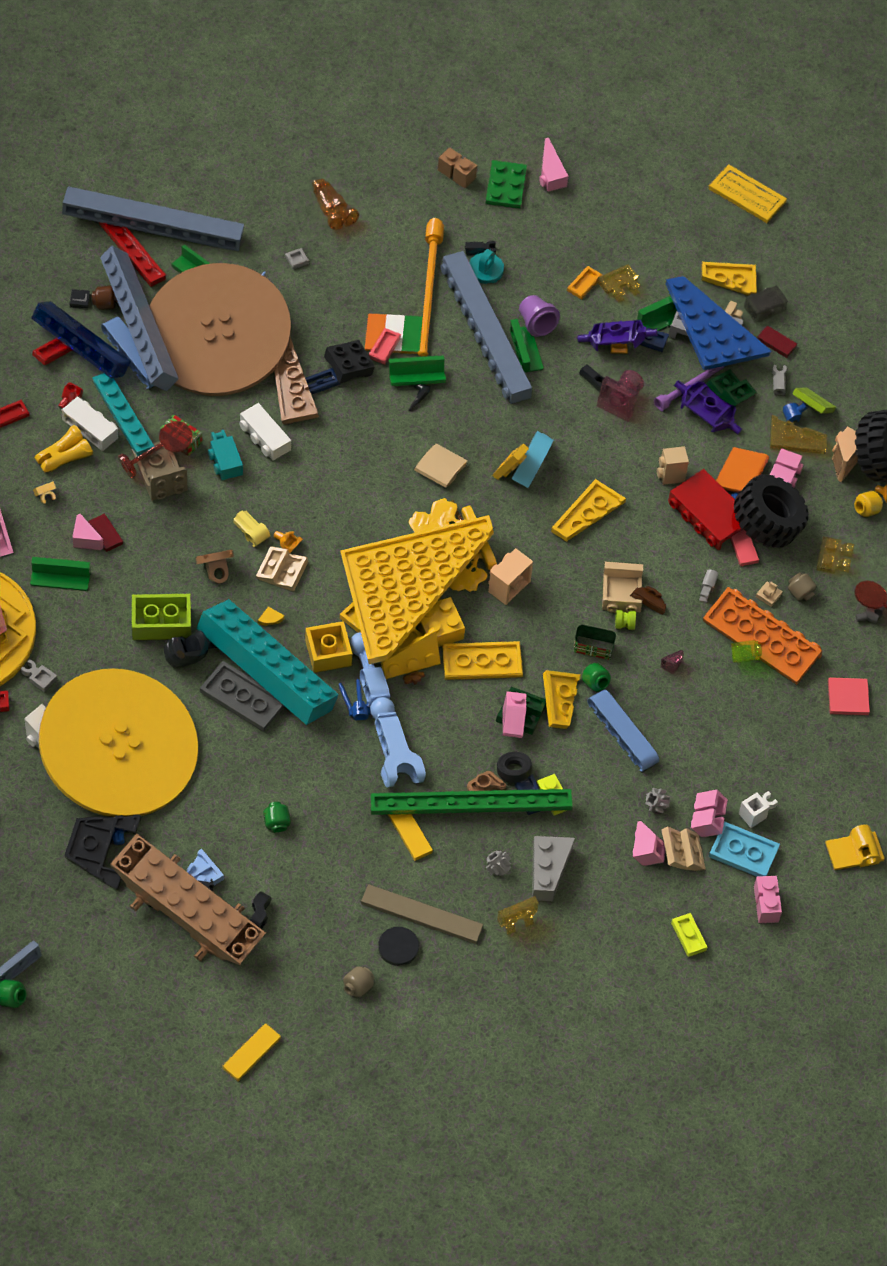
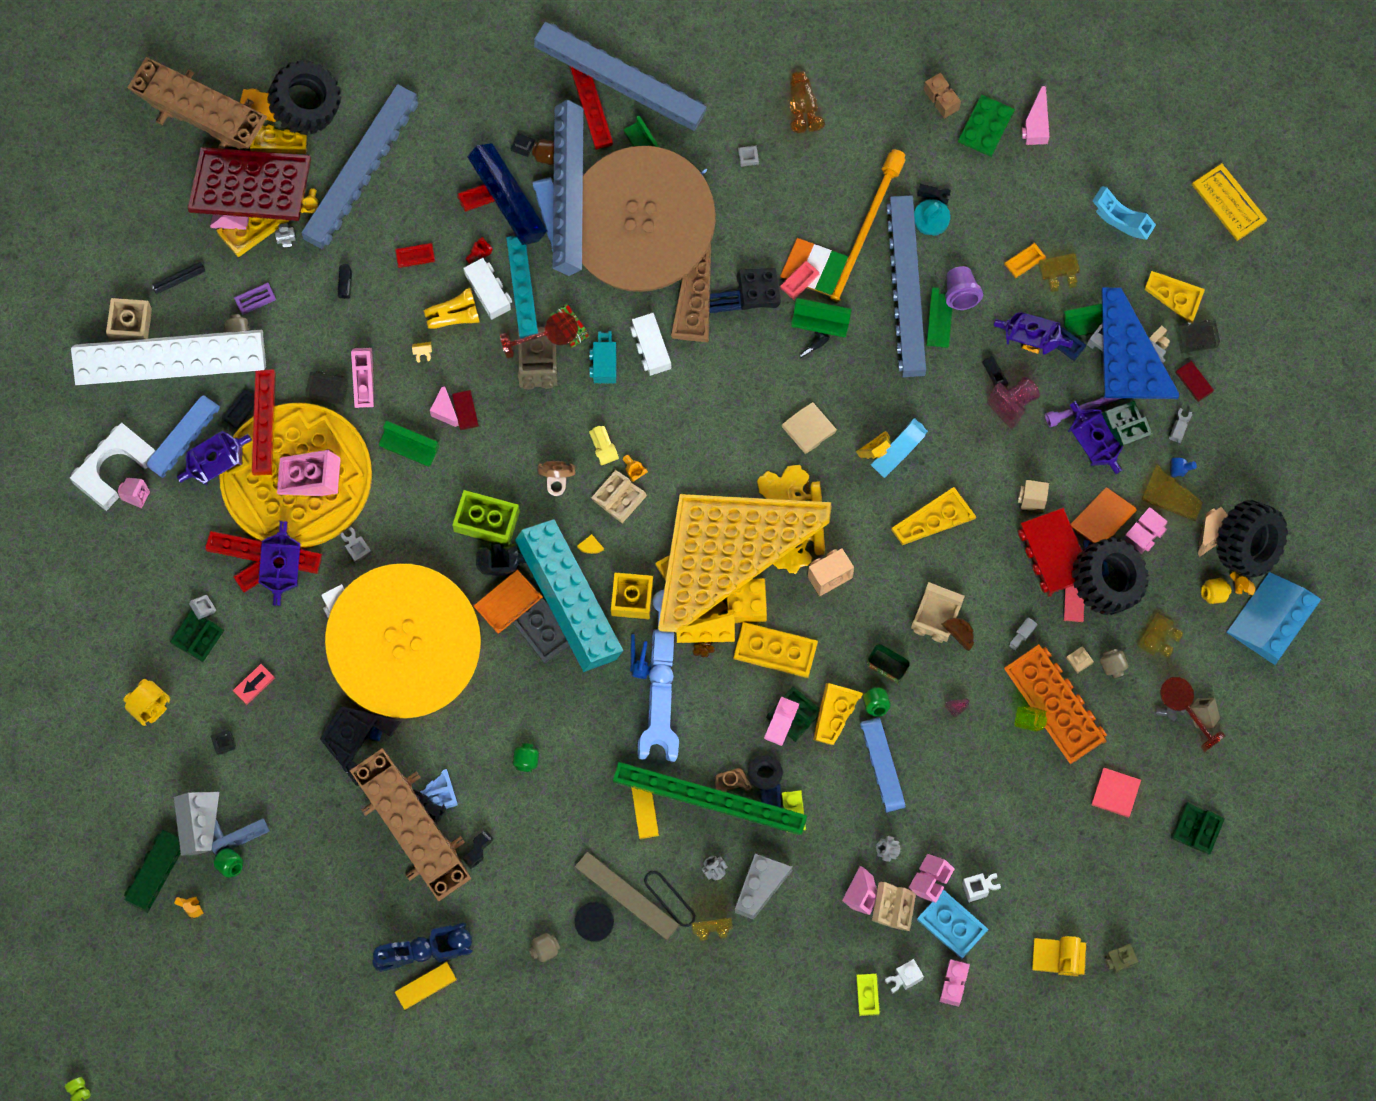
camera: 25 degrees right, 15 degrees up
lime wheel [615,610,636,630] -> none
lime tile [792,388,837,414] -> none
none -> dark blue piece [373,923,473,972]
none -> orange piece [473,569,543,634]
none -> black piece [644,871,696,927]
none -> white brick [885,959,924,994]
none -> medium azure arch [1093,186,1156,240]

